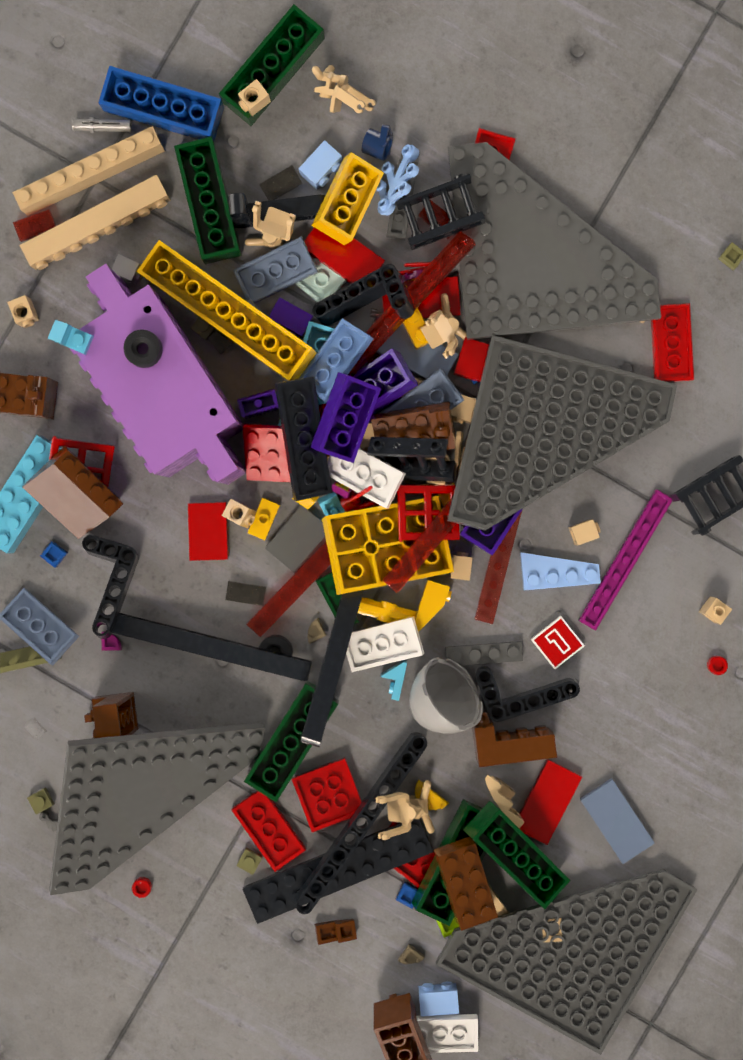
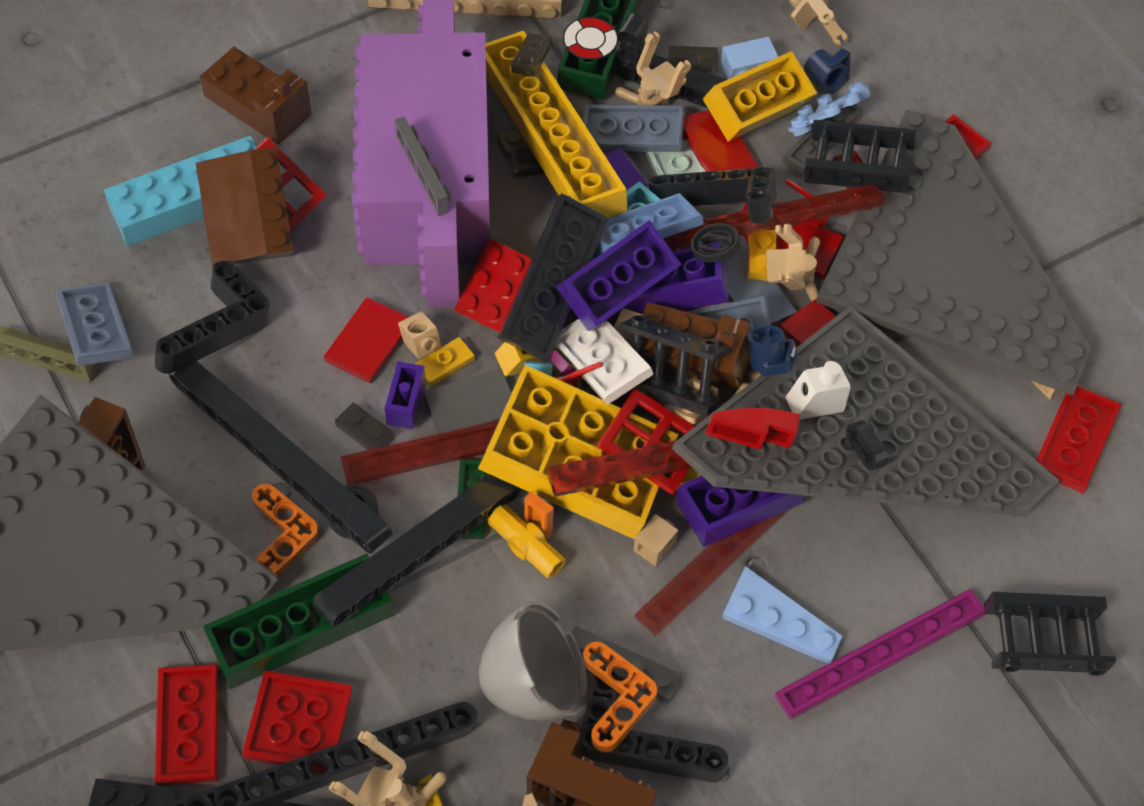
camera: 30 degrees right, 30 degrees down
tan brick [7,295,39,328] -> none
blue tile [40,541,68,568] -> none
medium azure slope [48,320,94,355] -> none
magenta tile [101,631,122,651] -> none
black tyre [123,329,163,368] -> none
olive plate [236,847,263,875] -> none
dark purple brick [237,389,279,419] -> none
dark tan tile [307,618,327,644] -> none
white plate [346,616,425,672] -> none
medium azure slope [380,660,407,701] -> none
yellow slope [415,579,452,632] -> none
red tile [531,616,585,669] -> none
tan brick [568,519,601,546] -> none
tan brick [699,596,732,625] -> none
none -> orange beam [252,484,319,578]
none -> dark purple brick [385,361,426,429]
none -> dark grey plate [394,116,451,216]
none -> clear smoke plate [511,33,552,77]
none -> orange tile [524,491,554,540]
none -> sticker [563,17,618,60]
none -> orange beam [583,642,657,753]
none -> black piece [691,223,740,262]
none -> red slope [705,408,800,450]
none -> dark blue piece [748,325,798,376]
none -> white torso [786,361,850,420]
none -> black beam [846,420,888,471]

